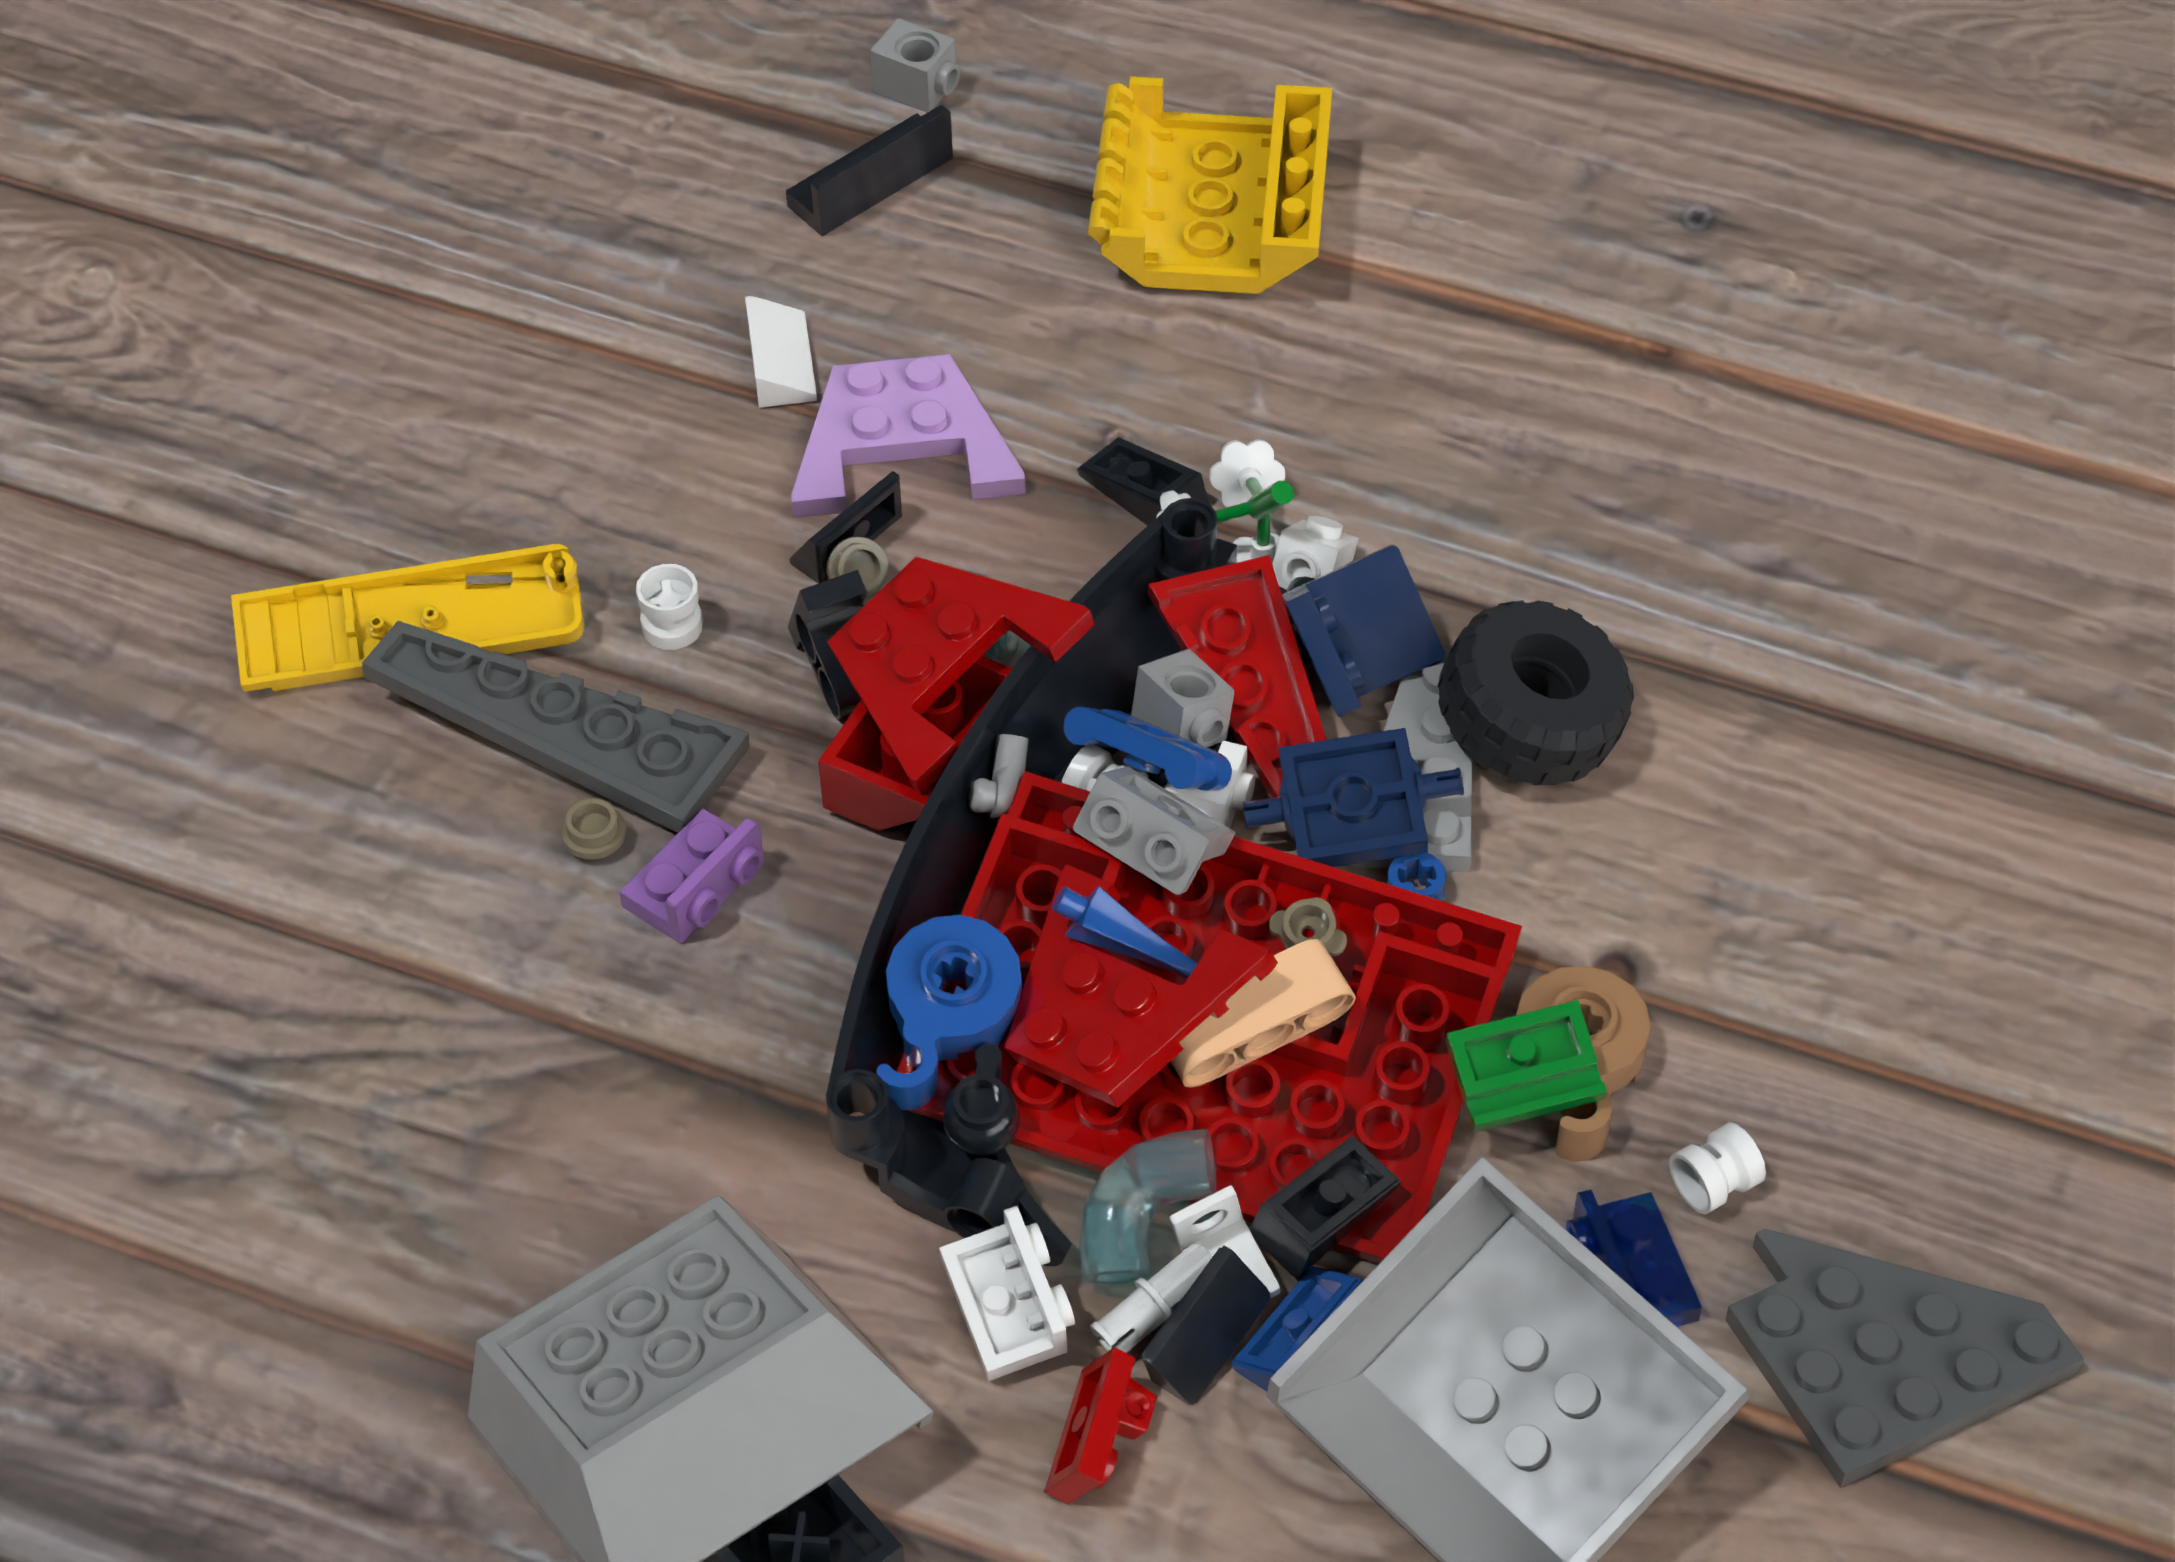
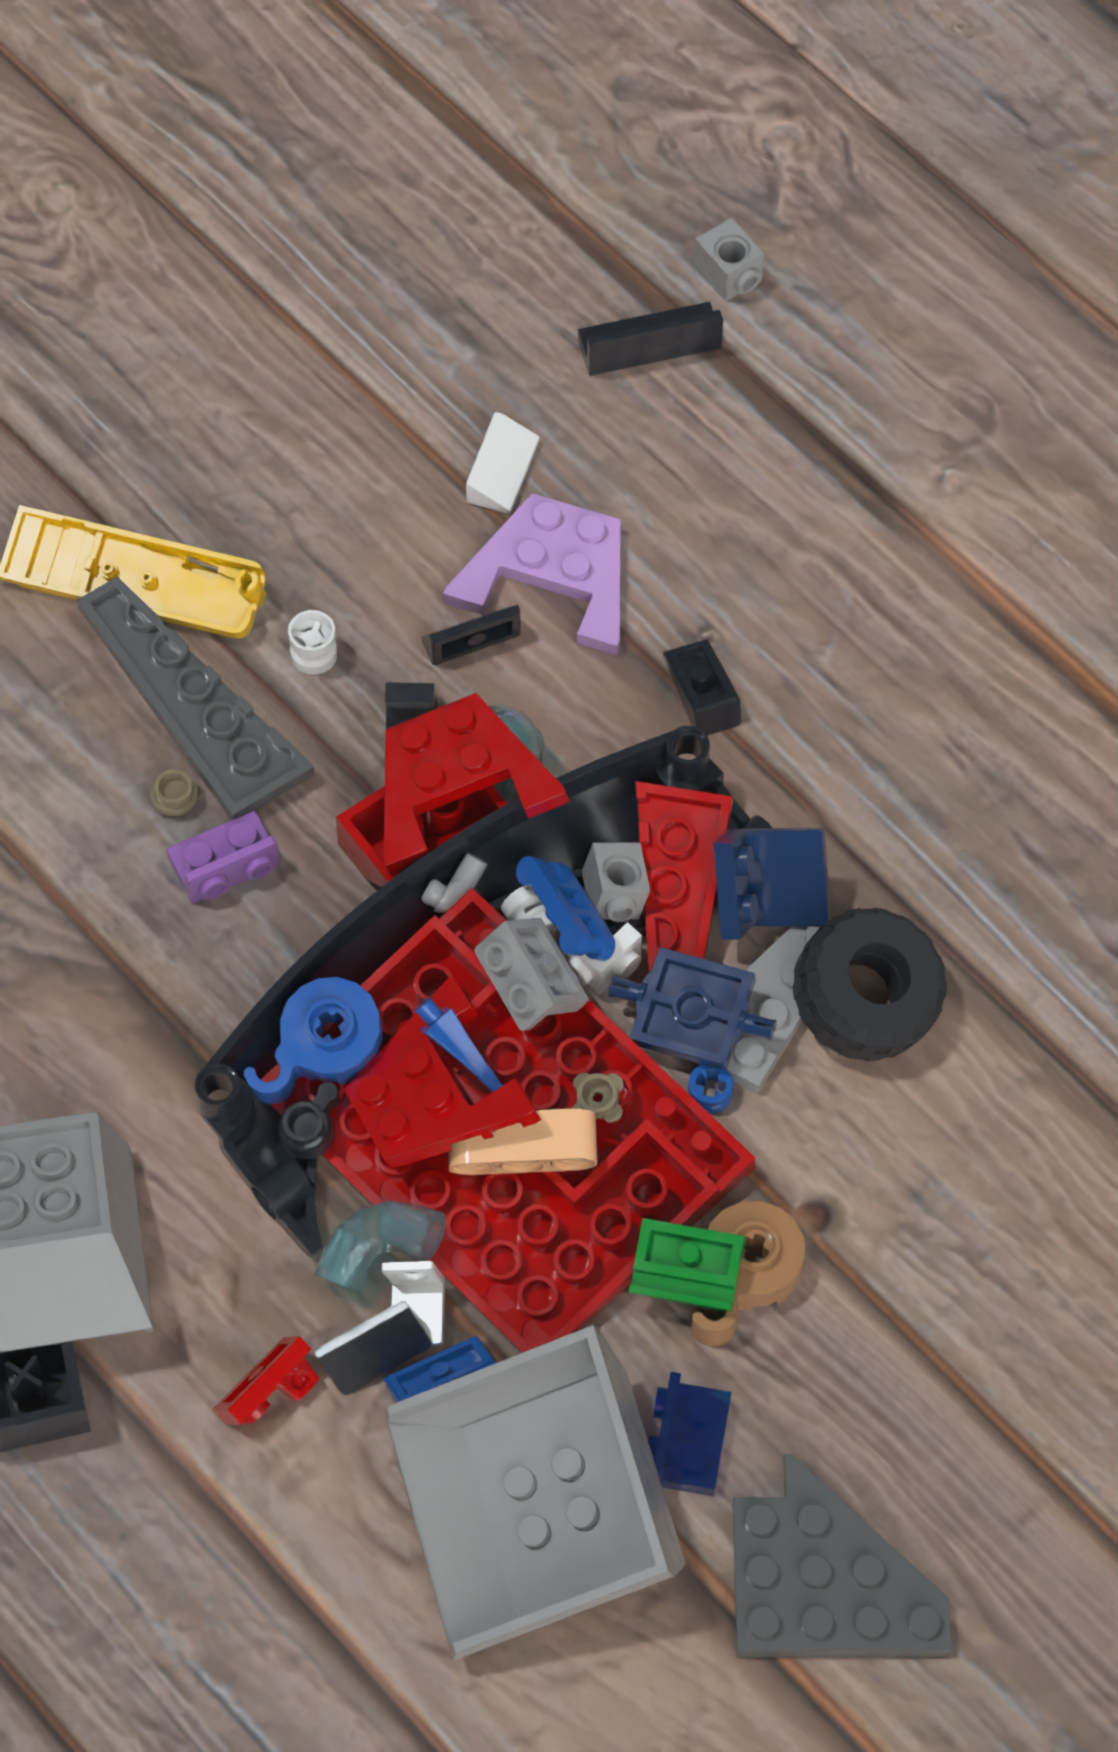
camera: 25 degrees right, 10 degrees up
dark tan plate [827,537,888,597] -> none
white bracket [939,1206,1075,1381] -> none
yellow slope [1087,76,1332,294] -> none
white axle [1090,1243,1213,1353] -> none
white plant [1156,439,1294,564] -> none
black slope [1250,1135,1402,1277] -> none
white bracket [1272,516,1359,589] -> none
white wheel [1669,1122,1766,1215] -> none

